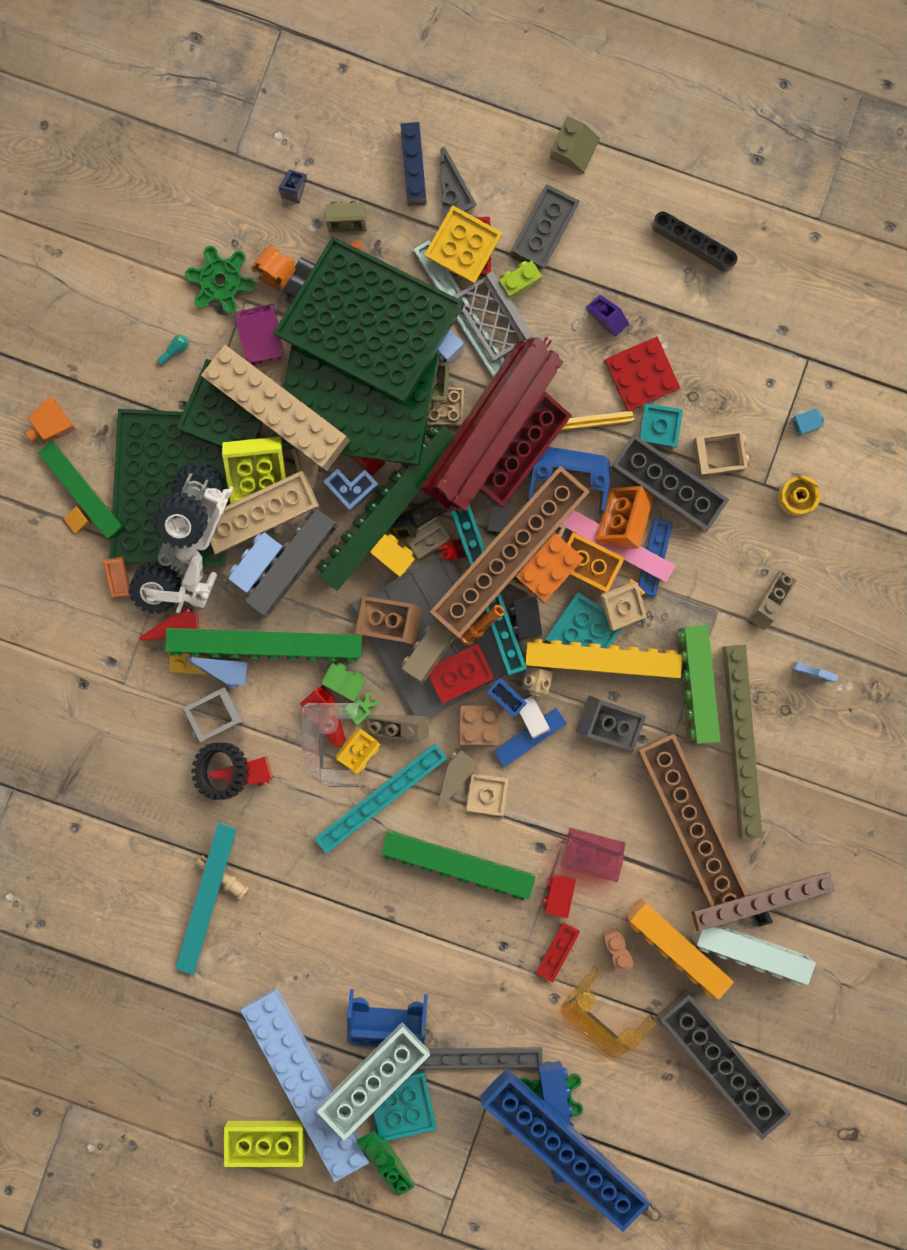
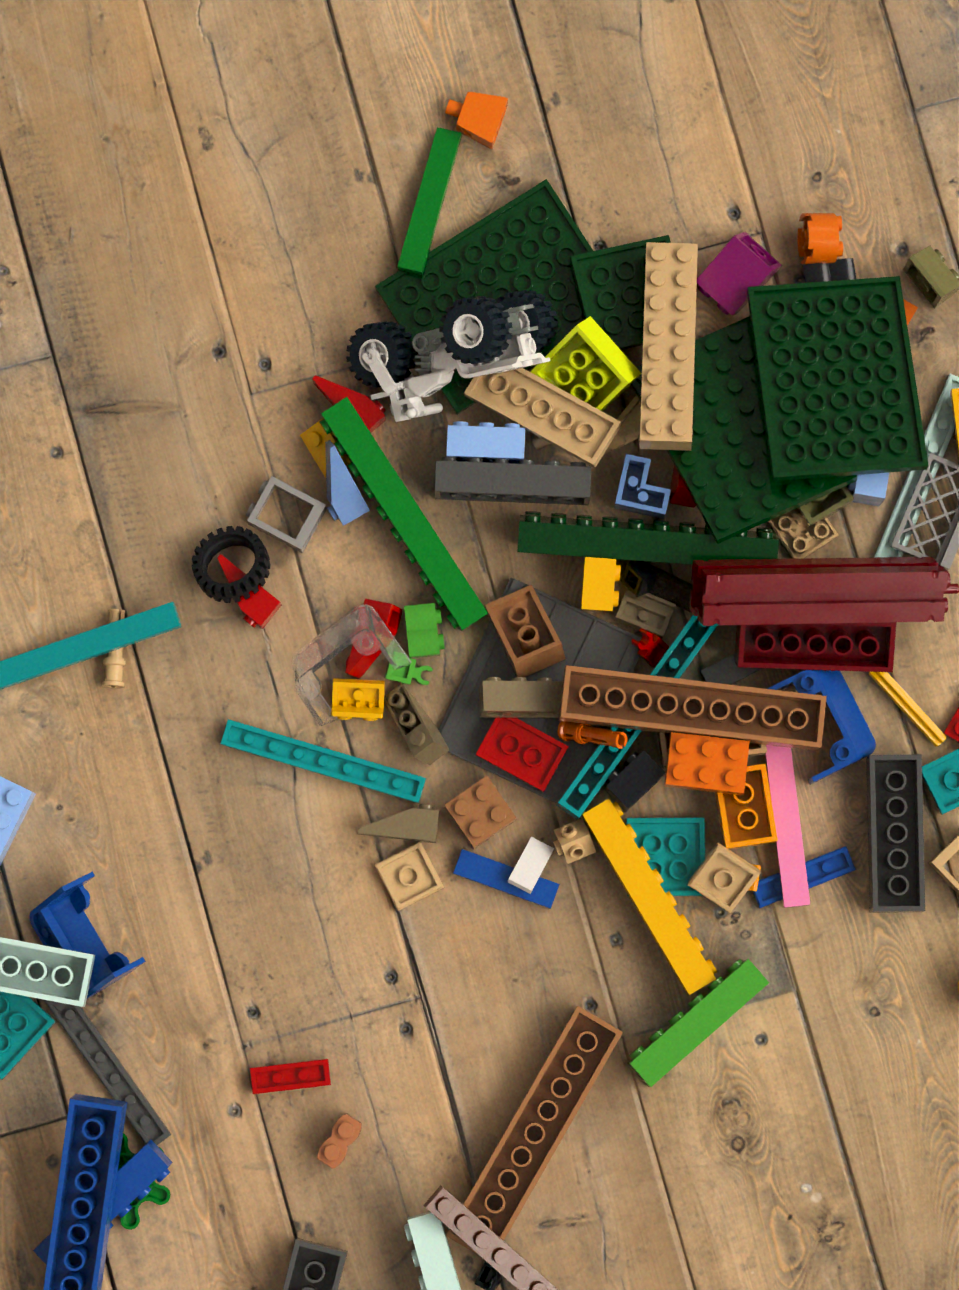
camera: 55 degrees right, 5 degrees down
light orange slope [64,506,91,534] -> none
orange tile [103,557,131,598] -> none
teal piece [157,334,189,365] -> none
green plate [185,246,255,314] -> none
dark blue slope [279,169,307,203] -> none
green brick [381,830,536,901] -> none
blue torso [487,678,527,717] -> none
red brick [542,873,576,918] -> none
clear pink slope [560,827,625,882] -> none
clear yellow windscreen [561,966,657,1058] -> none
dark grey slope [576,695,646,752] -> none
orange slope [596,486,654,549] -> none
light orange brick [626,898,734,1000] -> none
olive brick [723,645,763,840] -> none
dark tan slope [748,569,797,630] -> none
light blue tile [791,662,839,683] -> none

